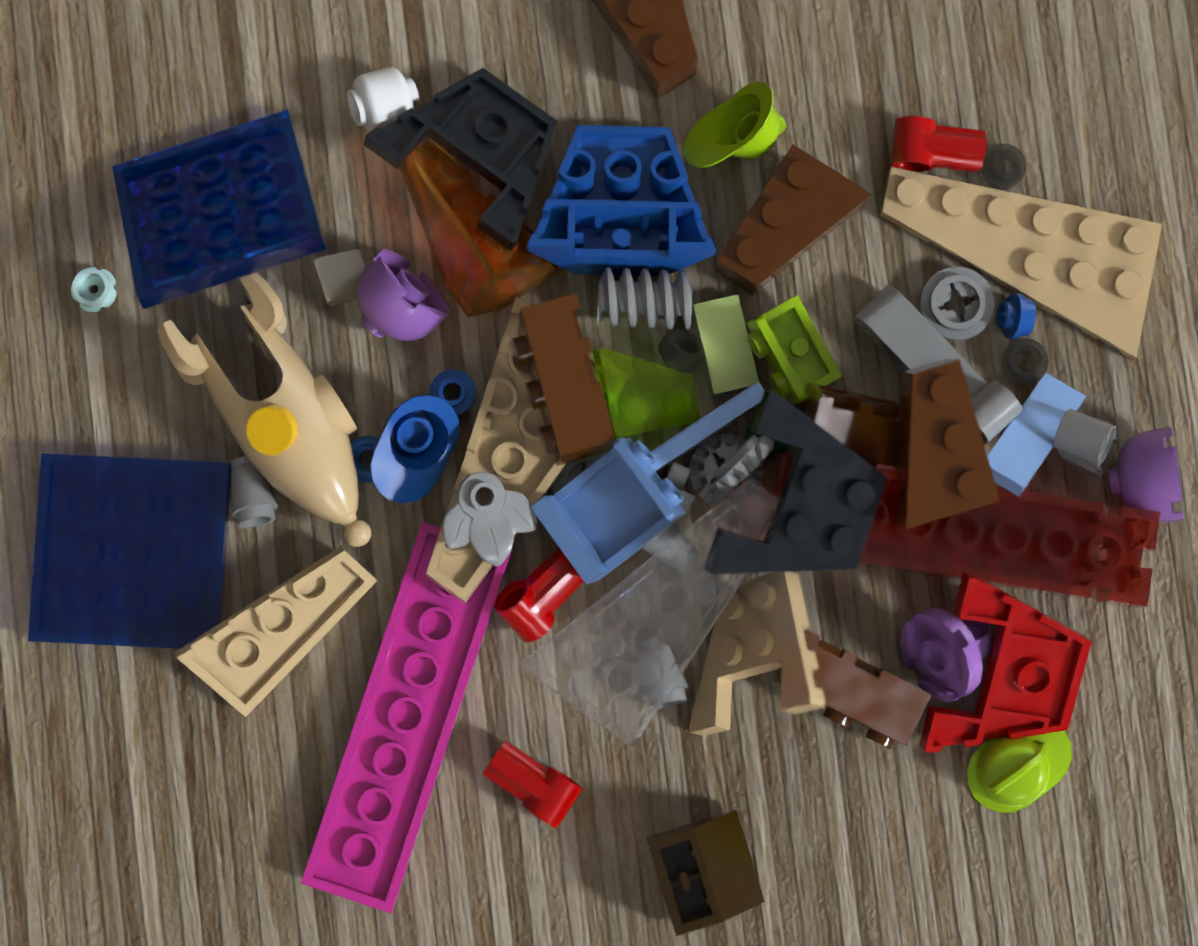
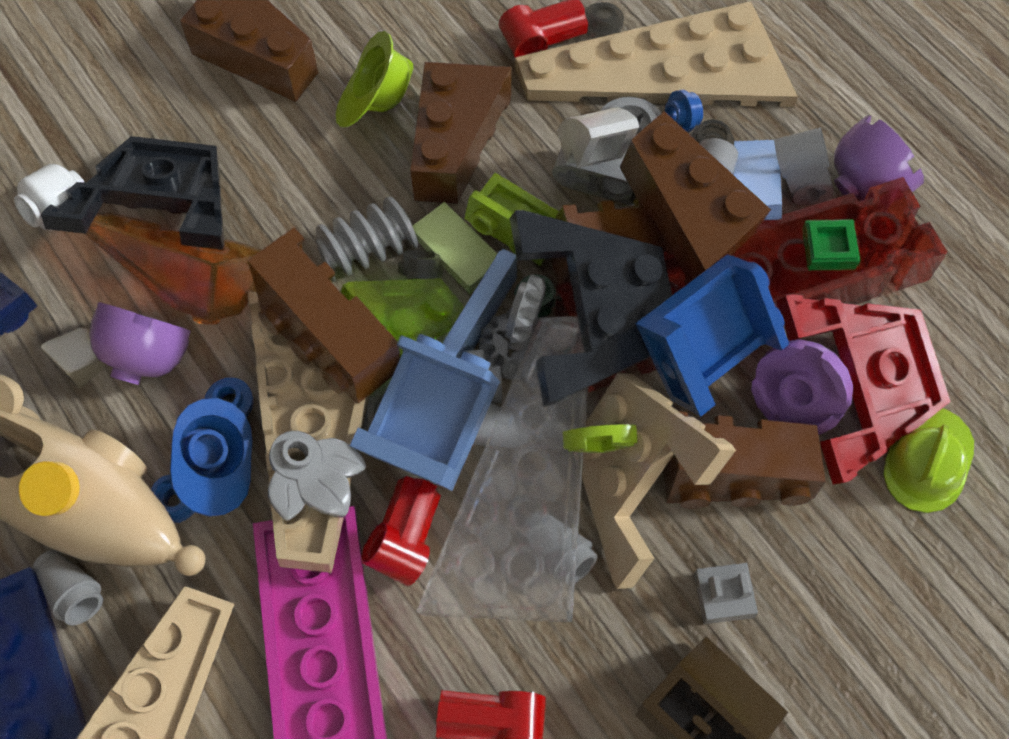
camera: 25 degrees left, 20 degrees down
blue wedge [527,125,716,276] -> none
none -> white slope [557,108,639,168]
none -> lime tile [562,424,638,453]
none -> blue panel [636,254,789,417]
none -> light grey tile [694,563,758,624]
none -> green tile [802,220,860,271]

